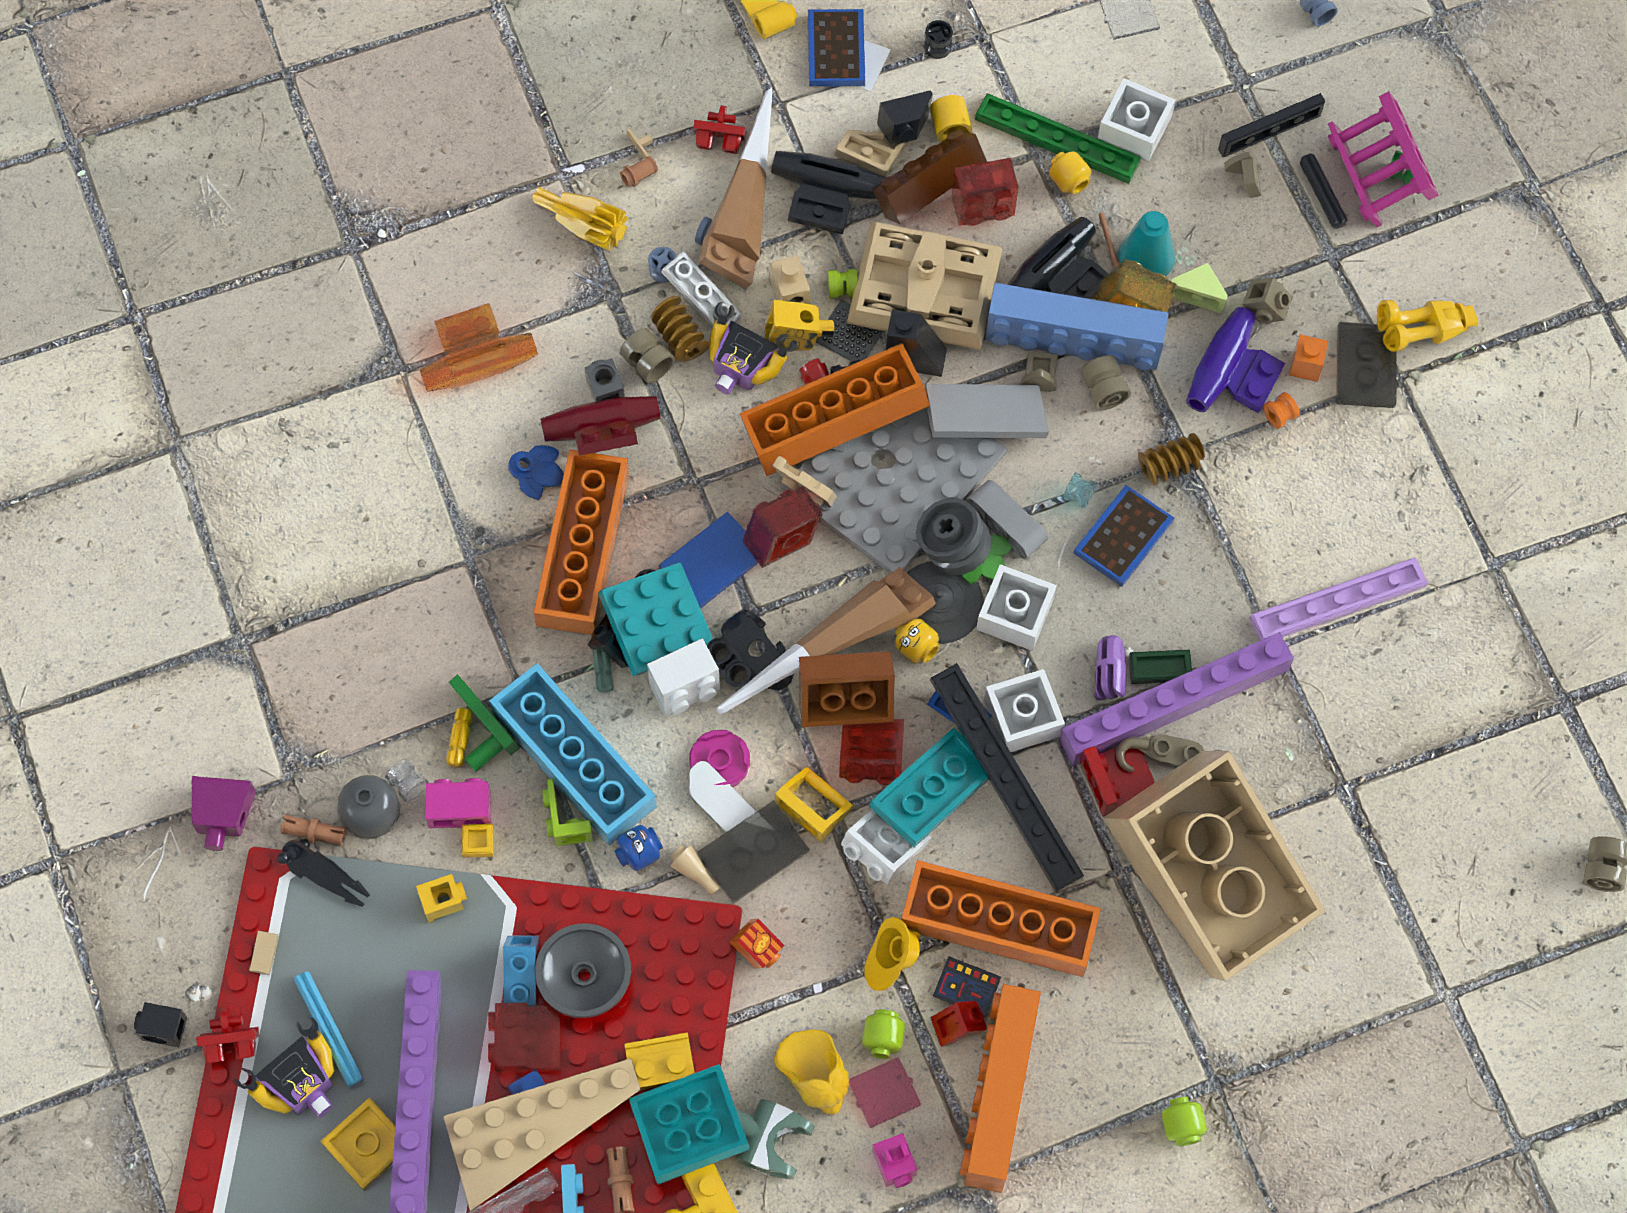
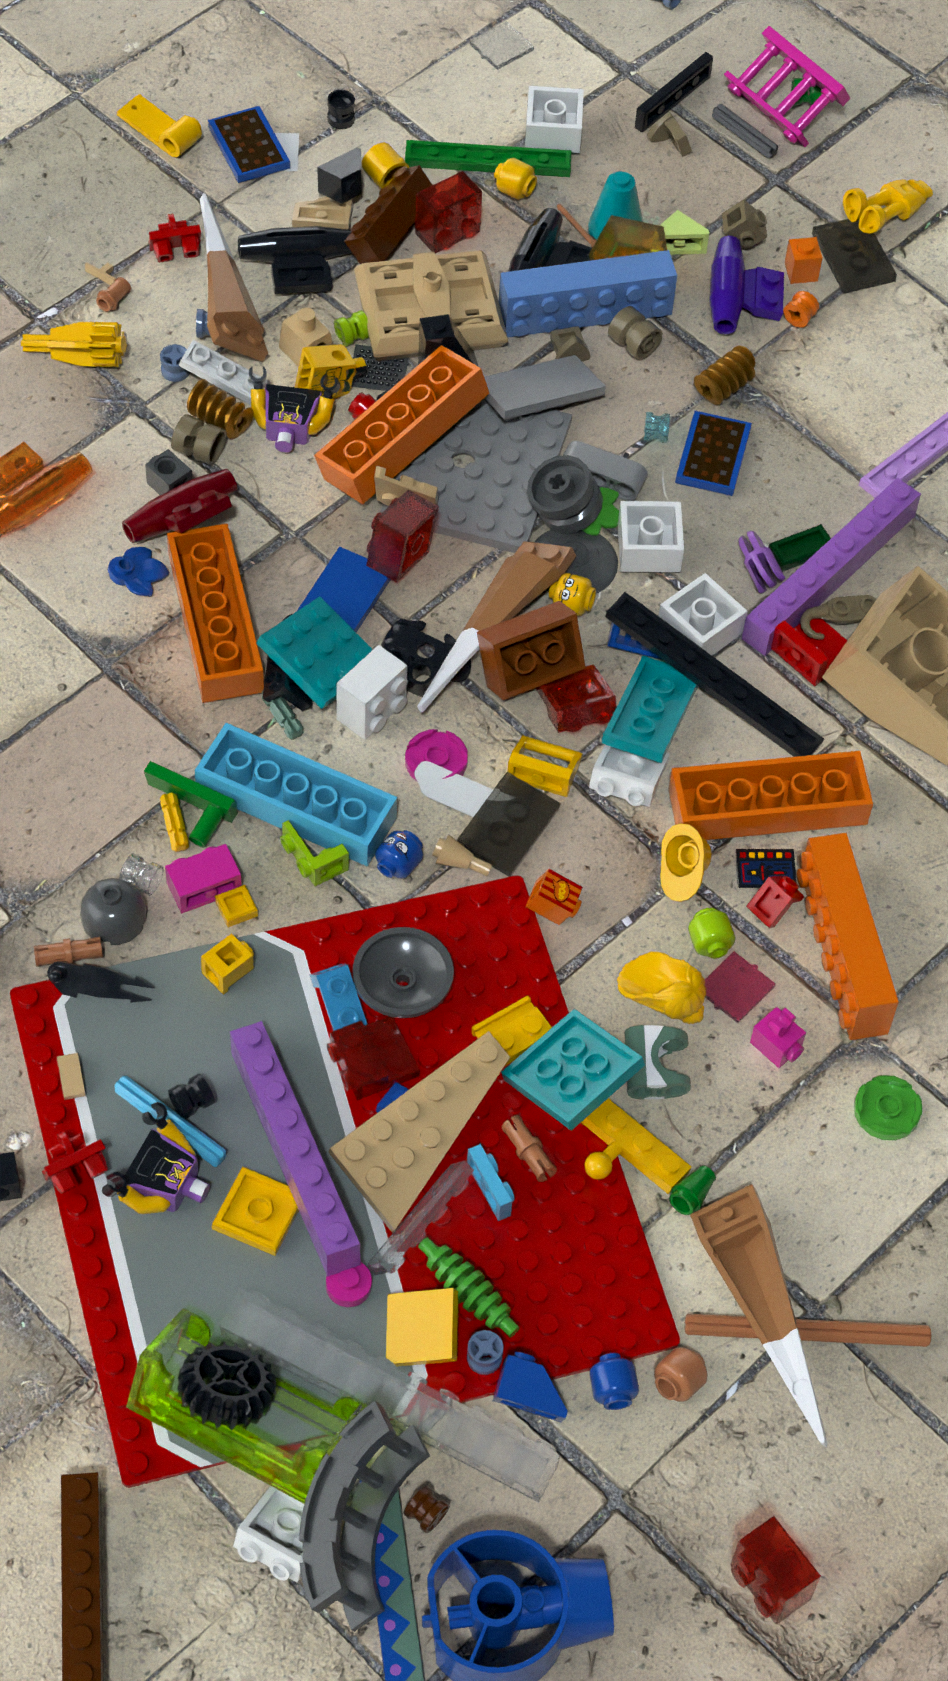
camera: 25 degrees left, 10 degrees down
none -> black wheel [168,1073,215,1119]

